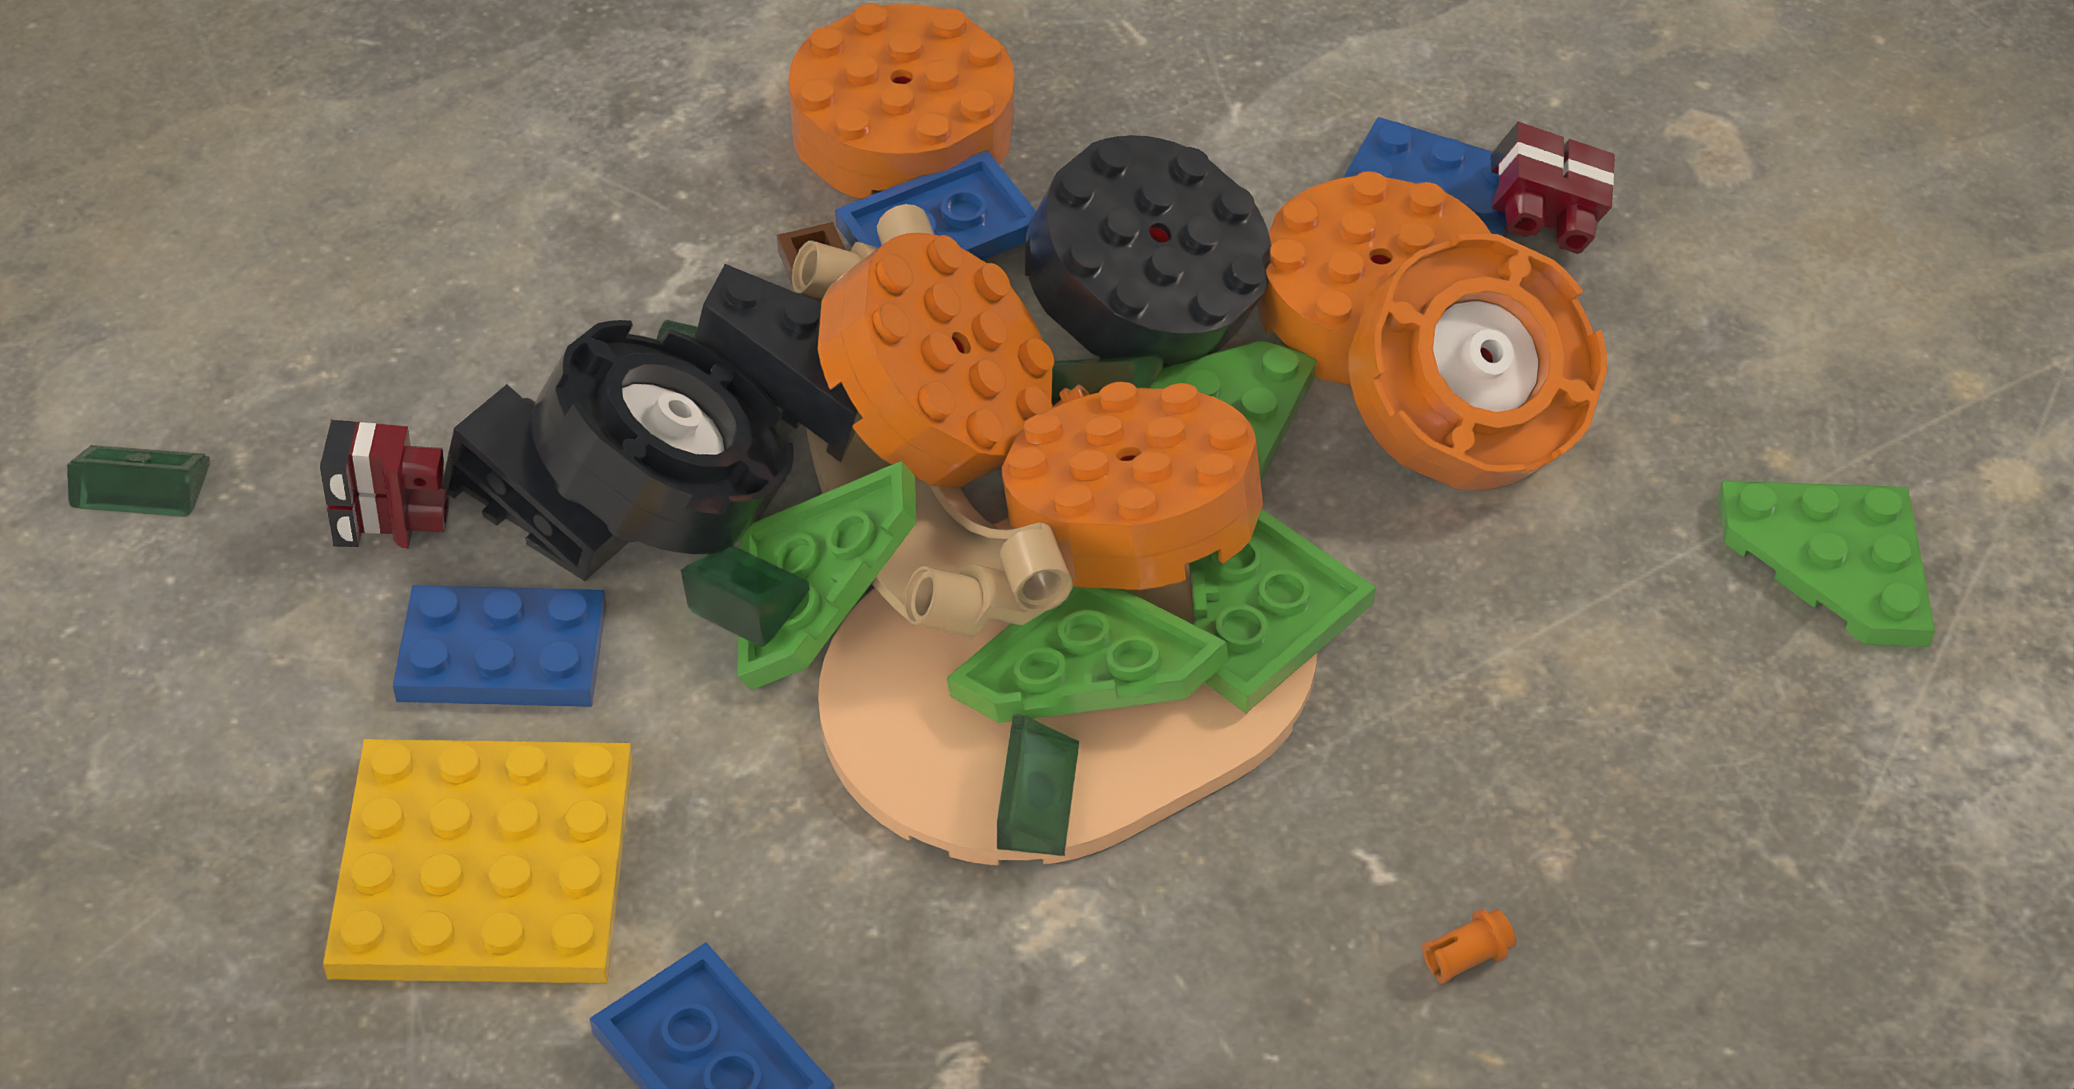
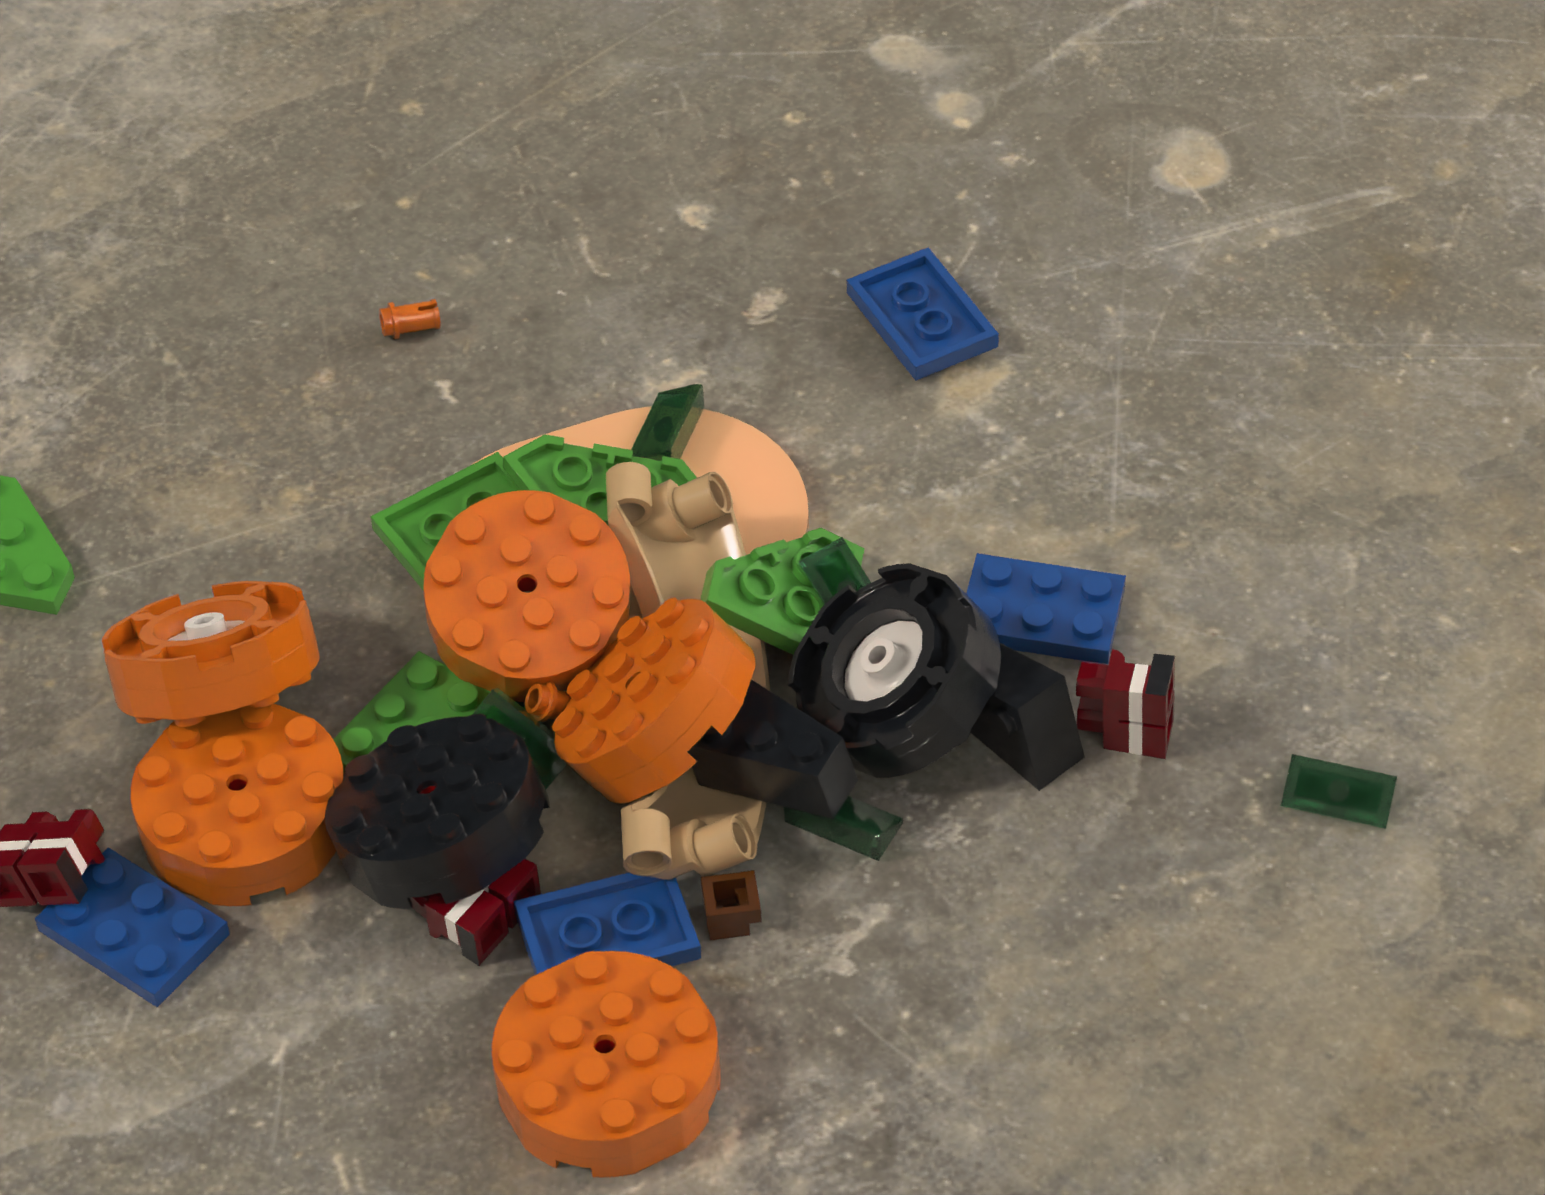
camera: 165 degrees left, 0 degrees up
yellow plate [323,739,633,983] -> none

